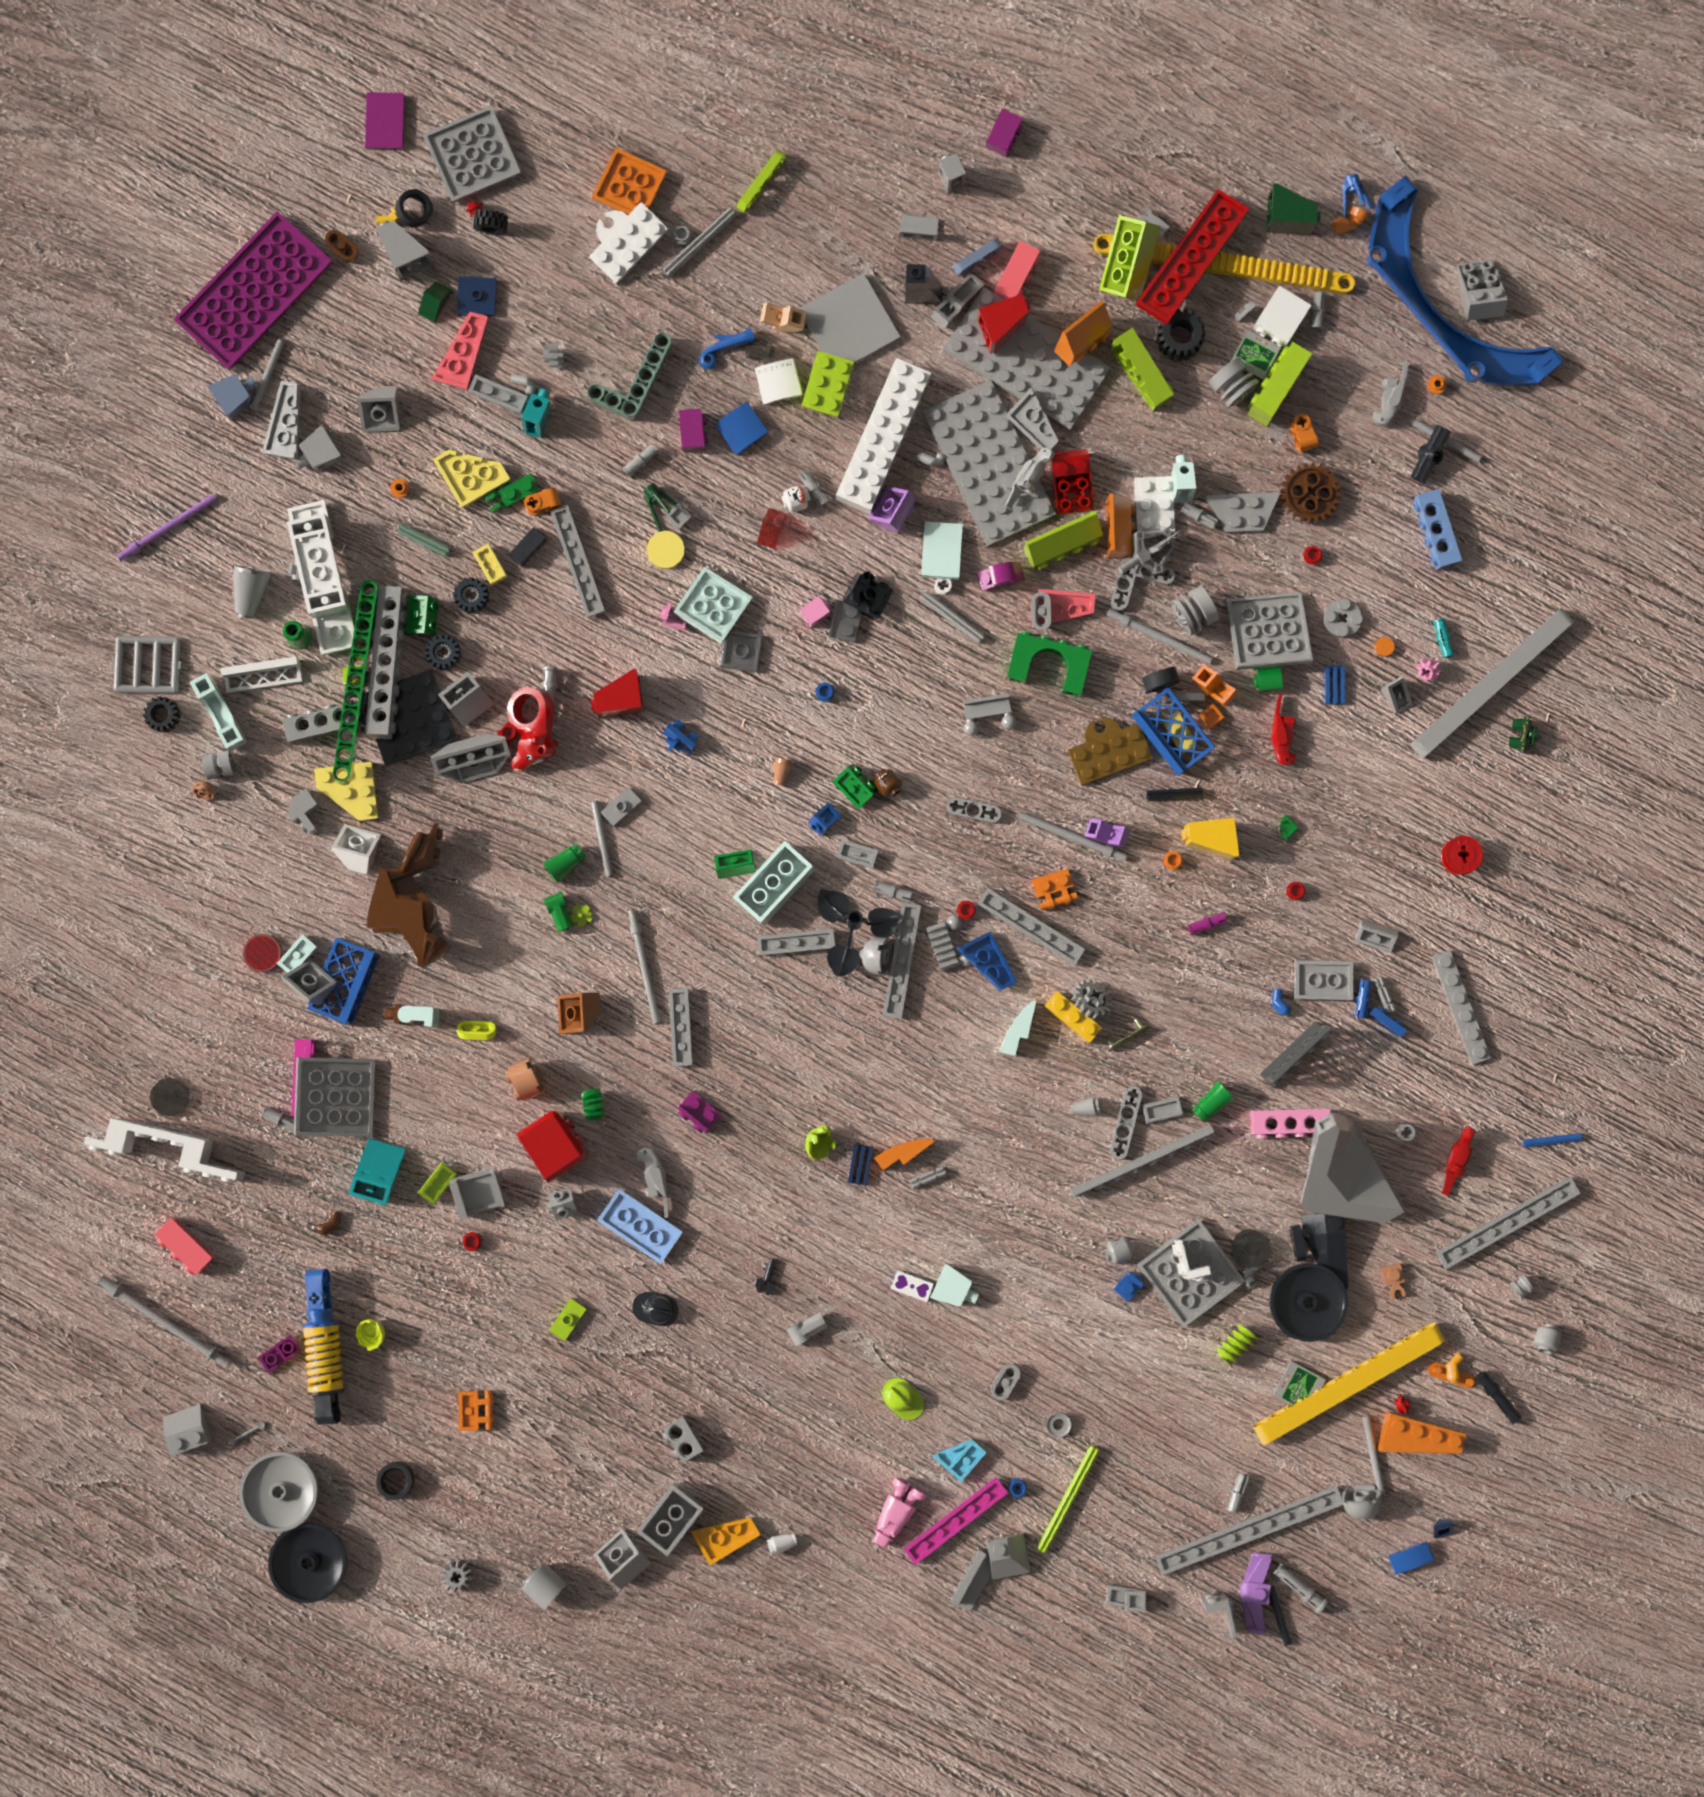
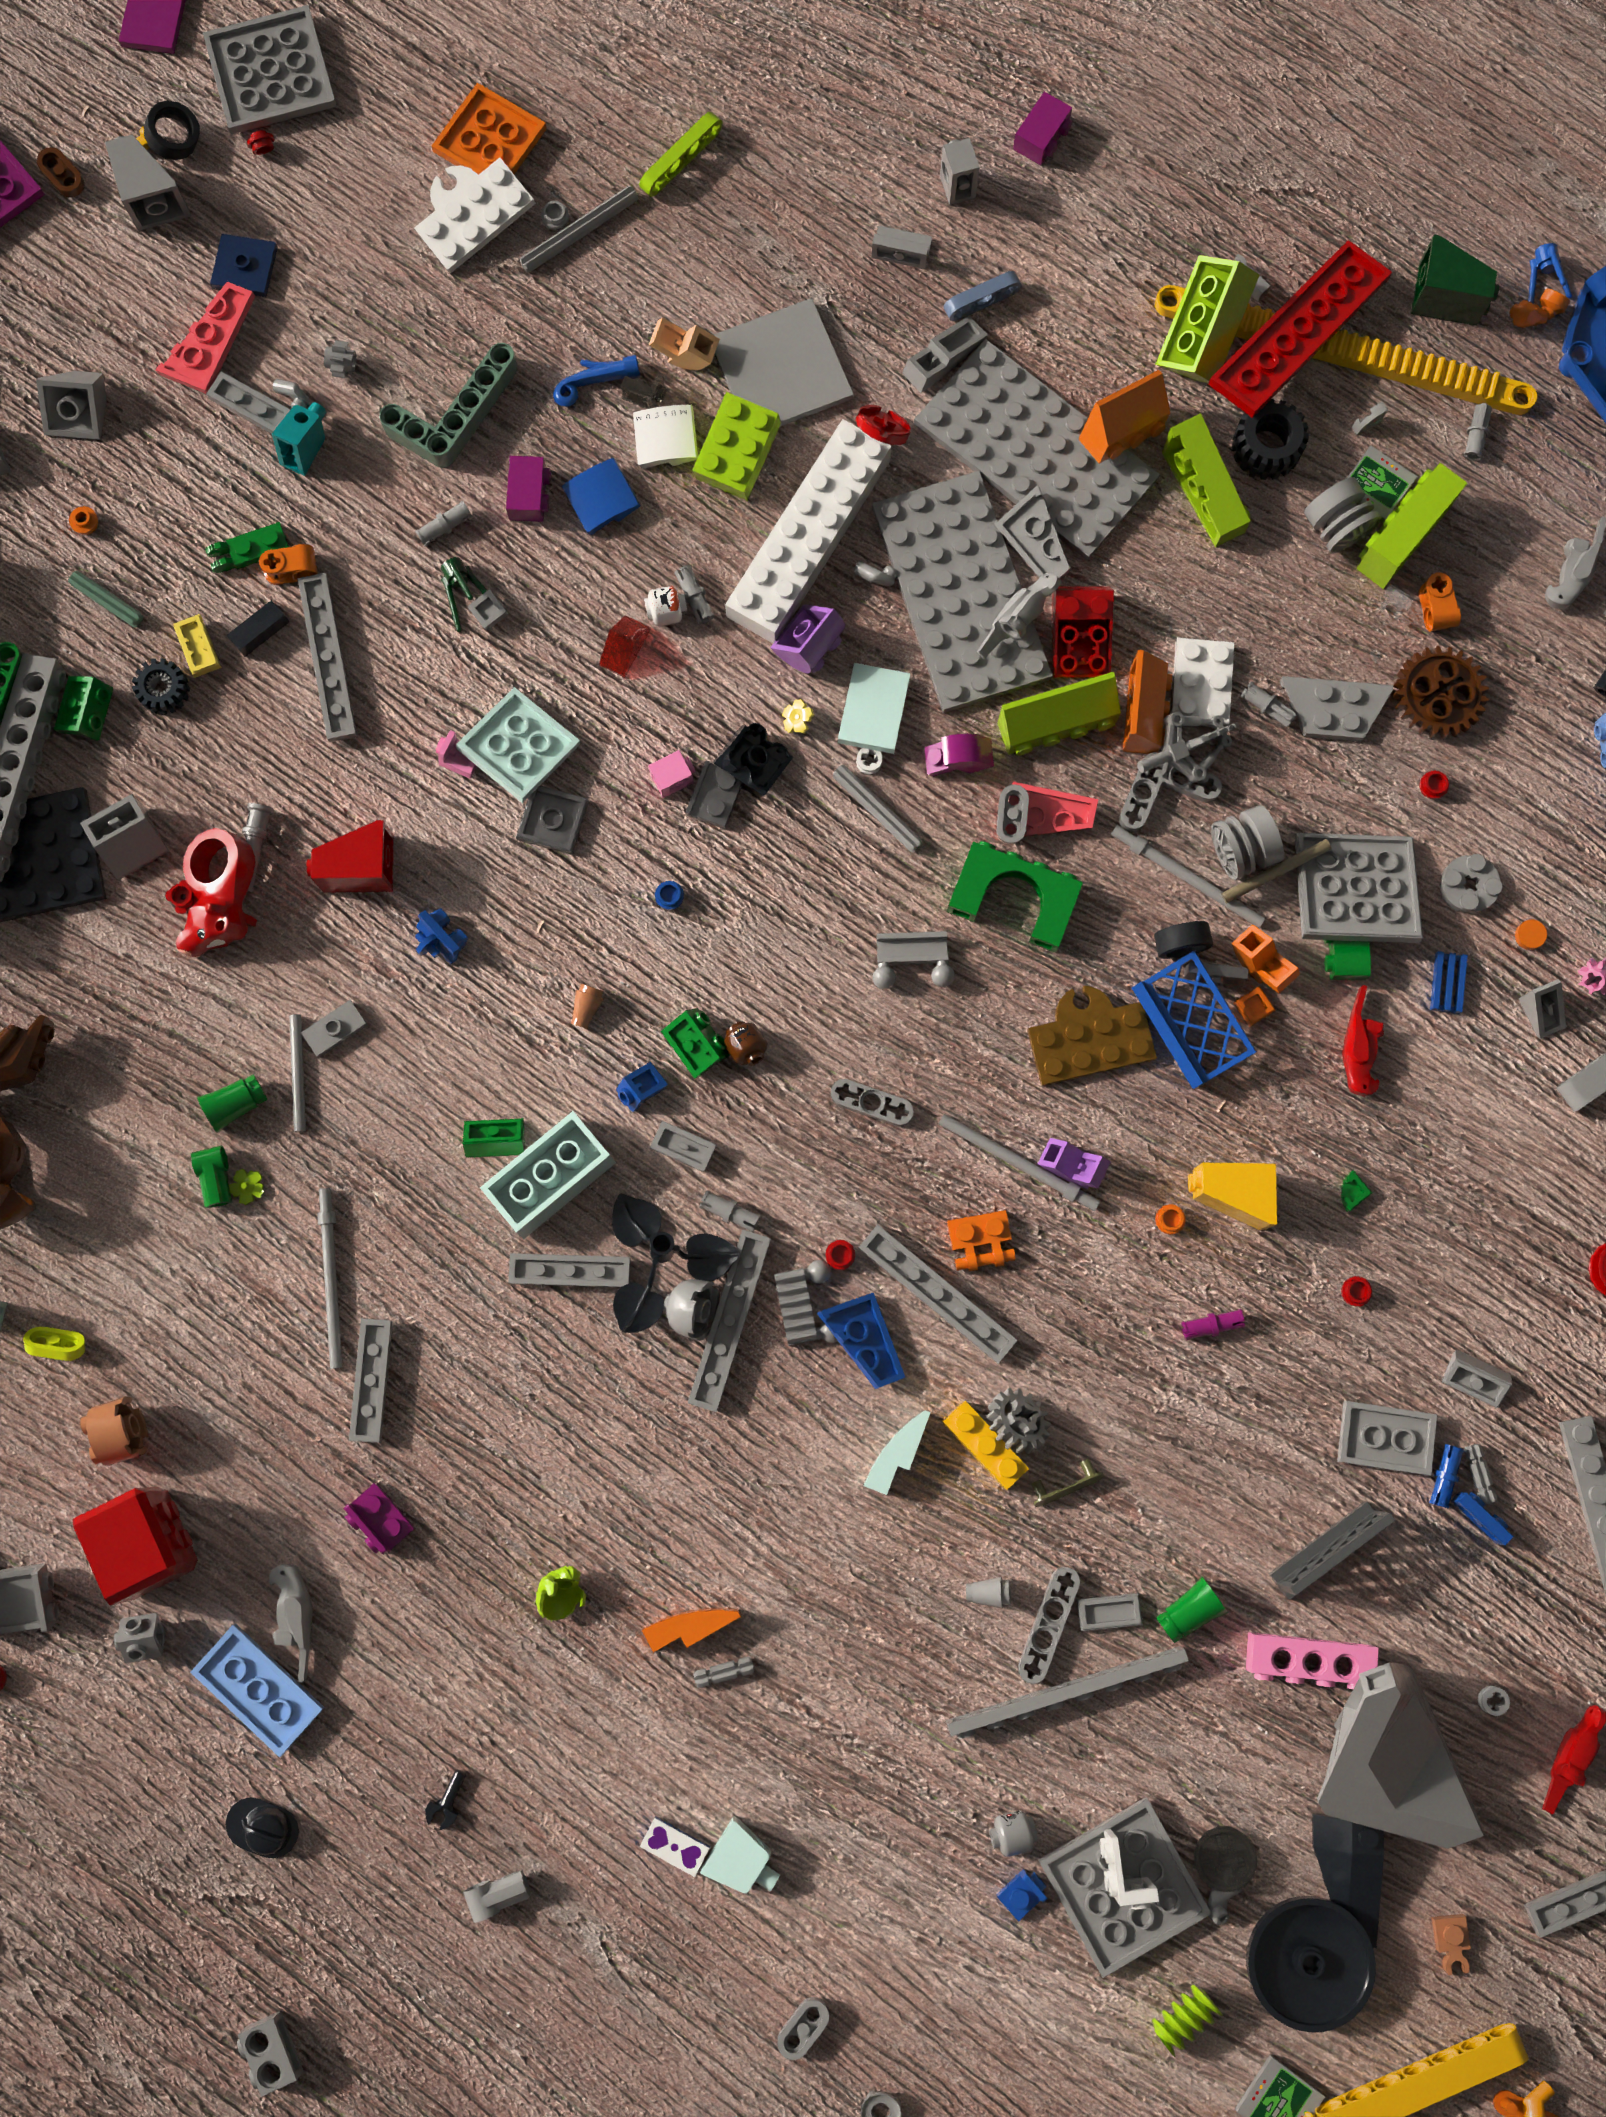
camera: 10 degrees right, 5 degrees down
dark green slope [418,281,453,323] -> none
black bush [425,634,461,671] -> none
light grey wedge [431,734,511,783] -> none
light yellow plate [433,450,511,509] -> none
black tyre [473,209,509,235] -> none
lime plate [549,1298,587,1341] -> none
dark orange slope [557,992,601,1034] -> none
green gear [582,1088,605,1121] -> none
light yellow tile [647,531,685,569] -> none
dark blue tile [847,1144,873,1186] -> none
lime piece [882,1378,924,1420] -> none
black slope [905,264,943,304] -> none
red slope [977,294,1030,354] -> none
coral brick [994,241,1041,300] -> none
black axle [1146,788,1203,801] -> none
light yellow plate [1162,713,1198,755] -> none
light aqua torso [1172,455,1196,503] -> none
white panel [1253,286,1311,348] -> none
blue arm [1272,989,1291,1016] -> none
black beam [1289,1224,1306,1262] -> none
none -> light yellow plant [782,699,814,734]
none -> red tile [855,405,911,445]
none -> dark tan bar [1221,839,1332,904]

